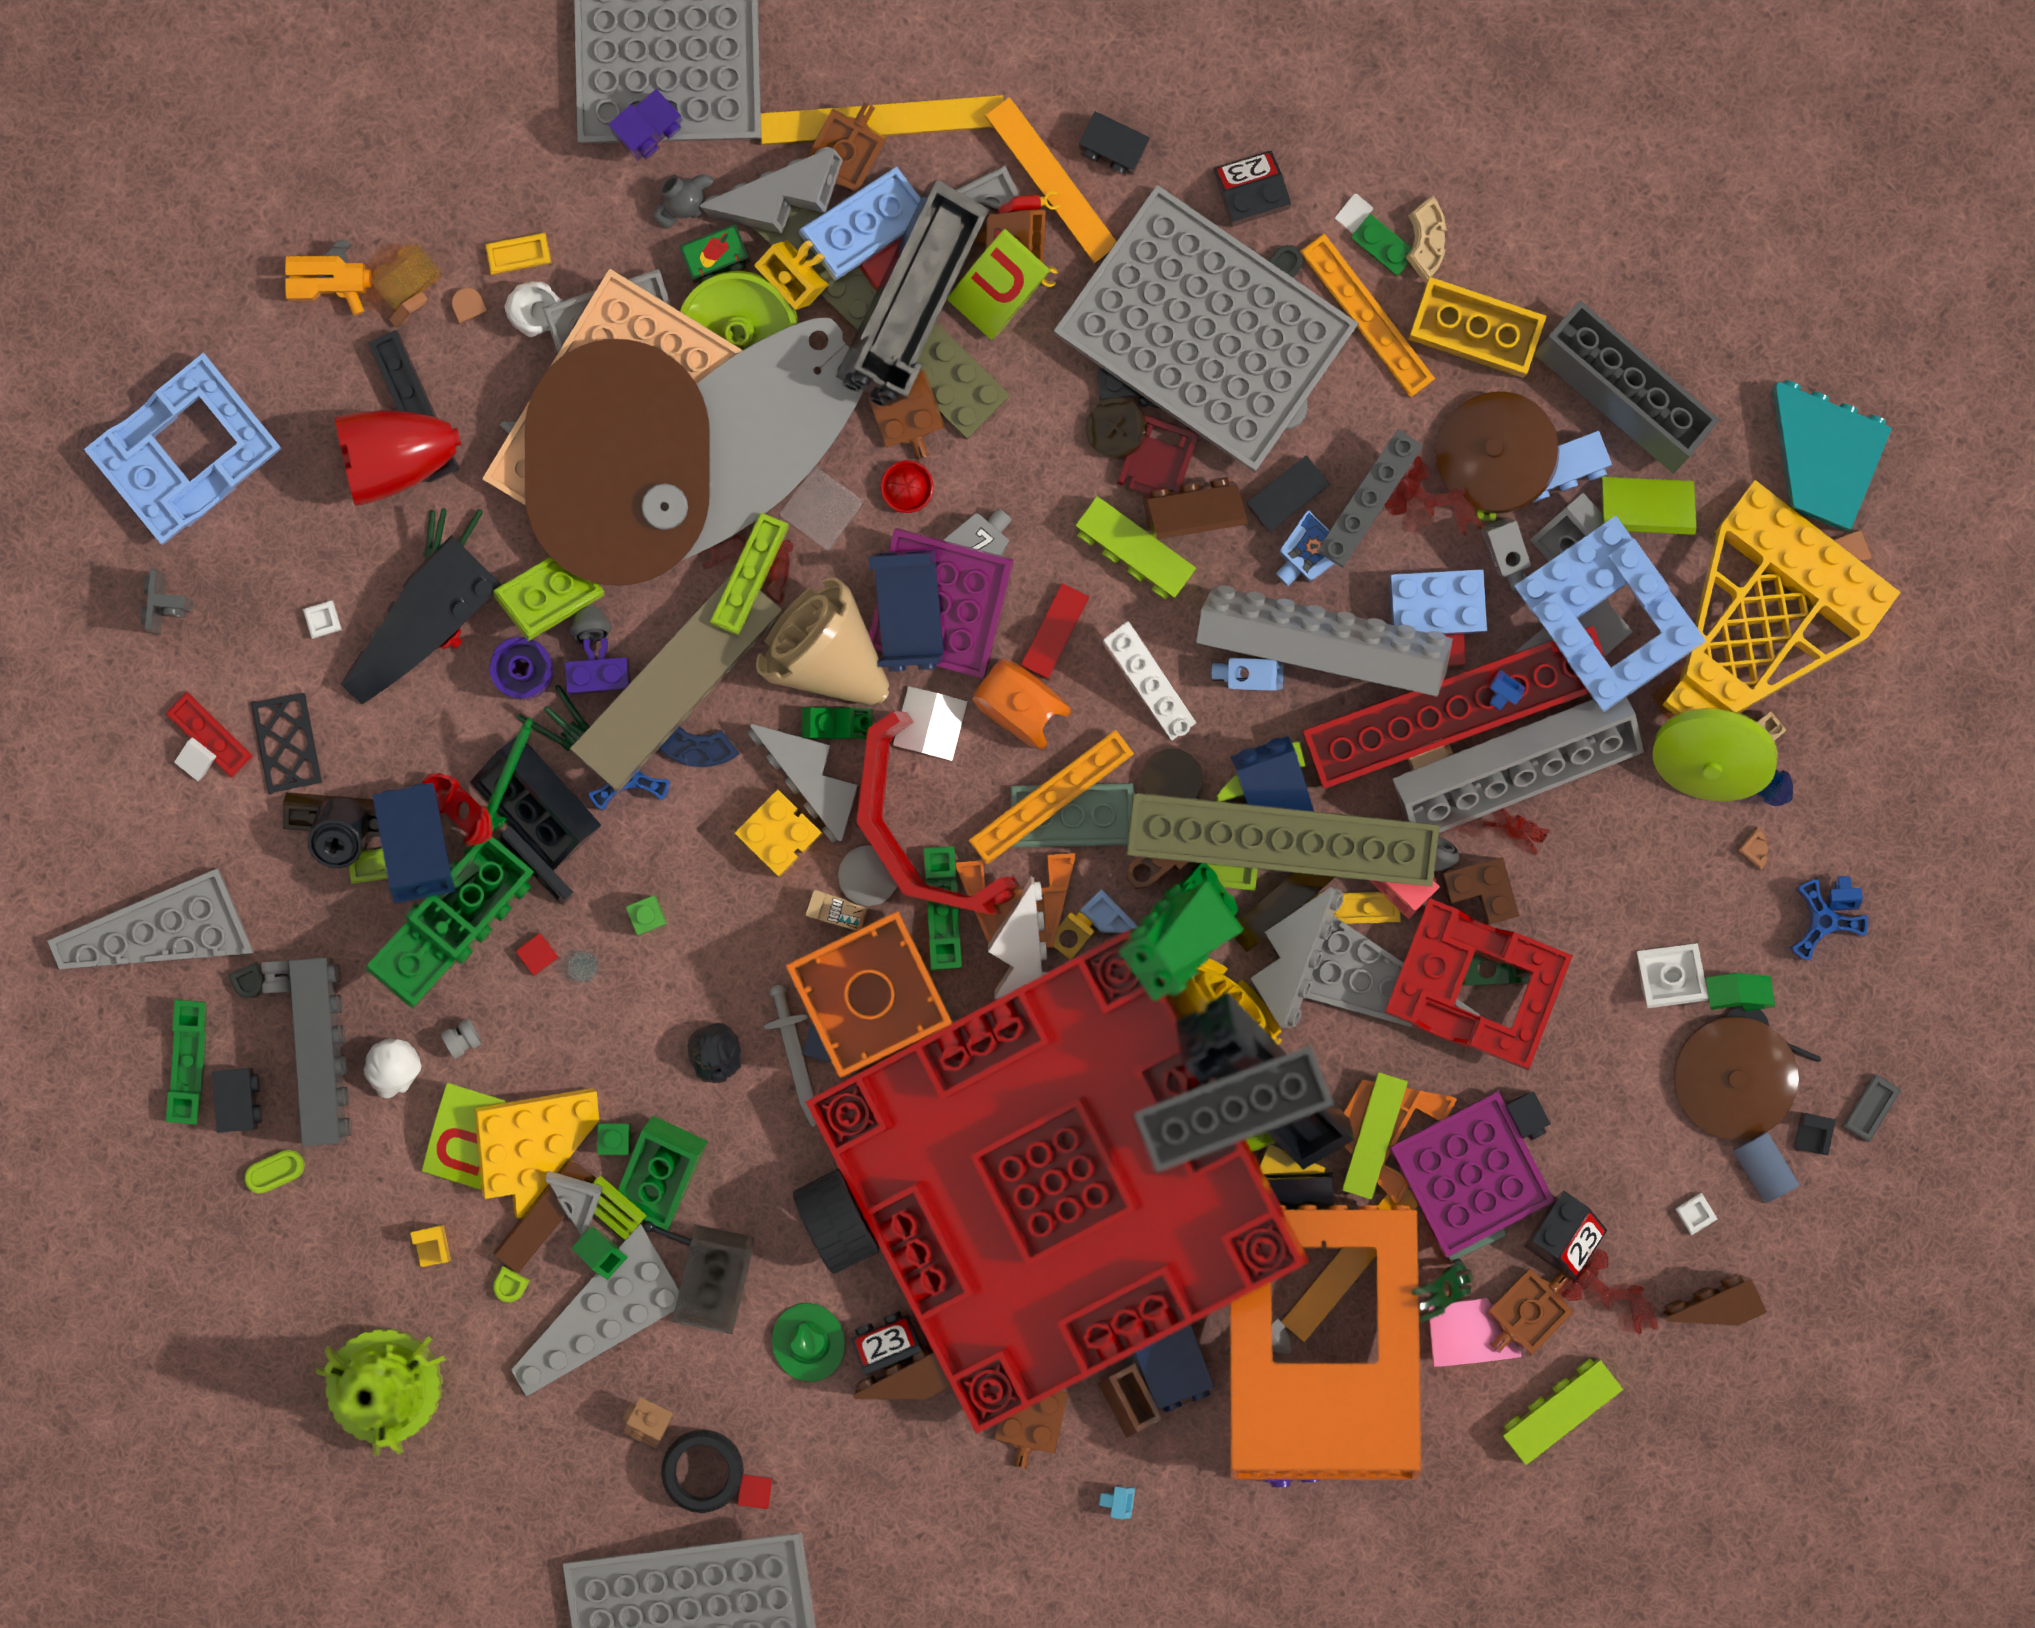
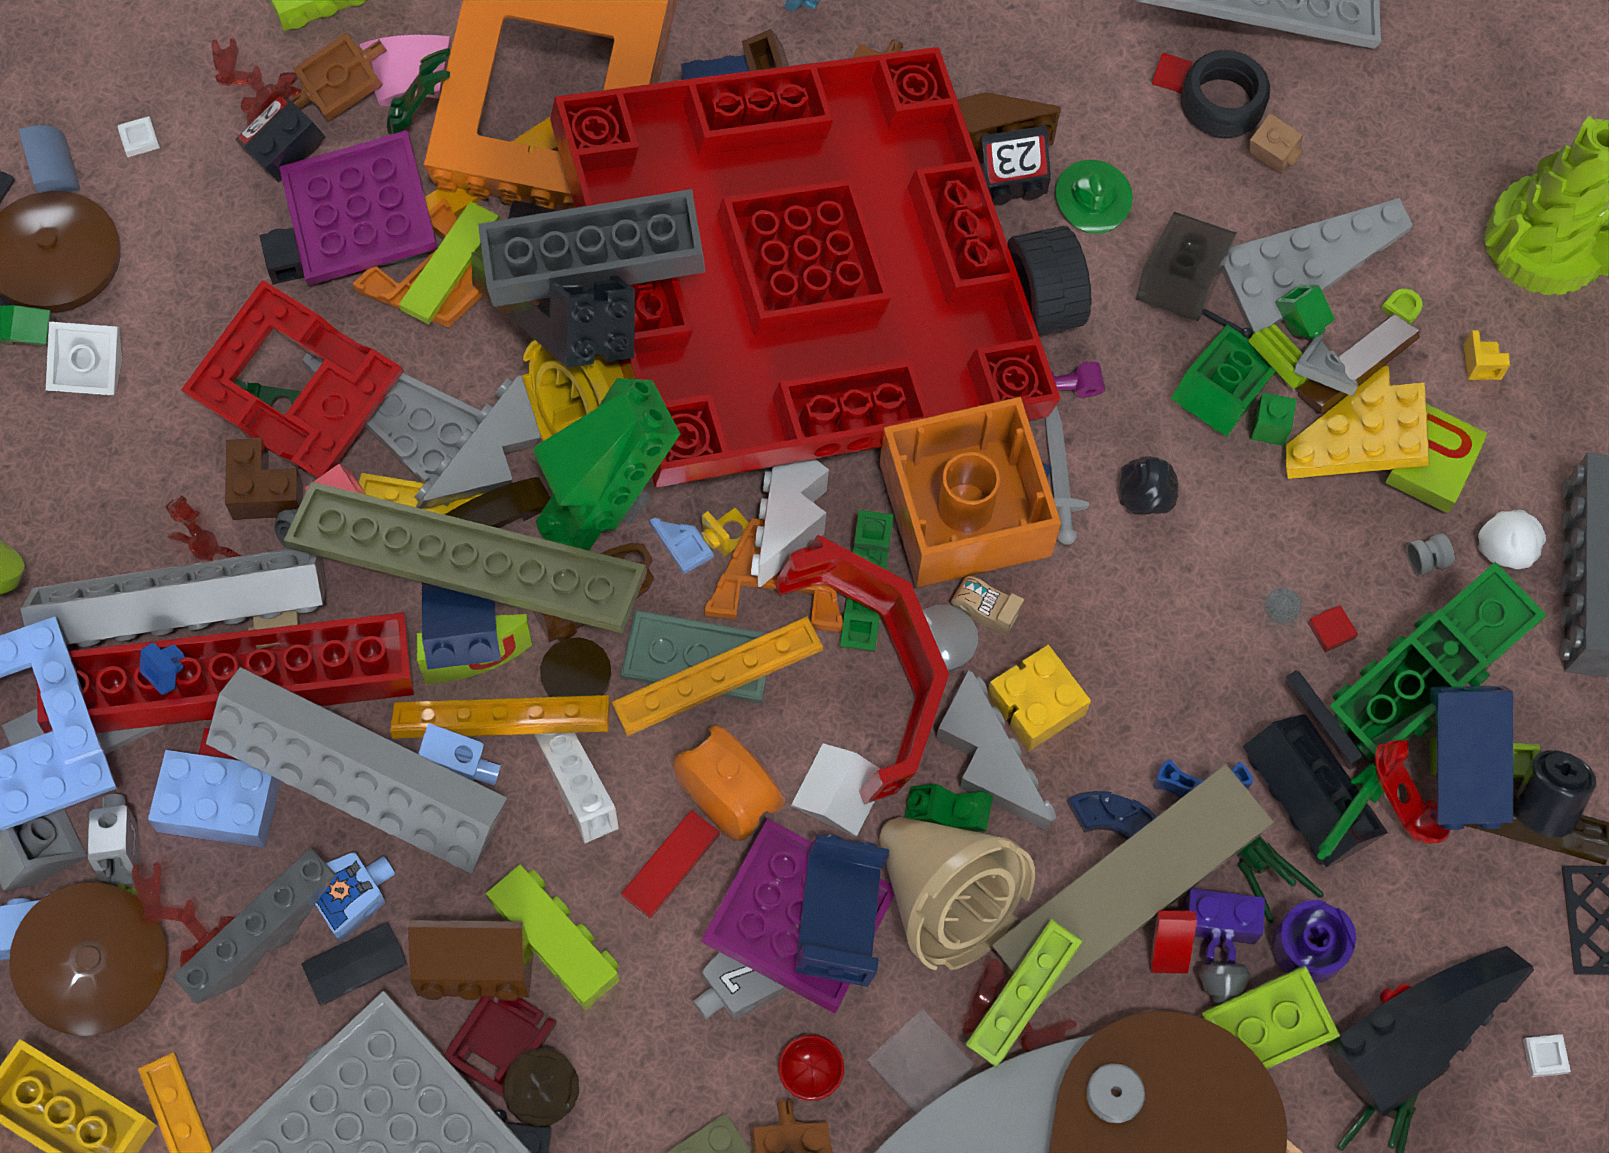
camera: 170 degrees left, 20 degrees down
bright green brick [626,895,668,936] -> none
reddish brown slope [1660,1273,1767,1326] -> none
none -> light orange tile [390,695,611,739]
none -> magenta leg [1051,361,1105,398]
none -> red tile [1150,910,1197,974]

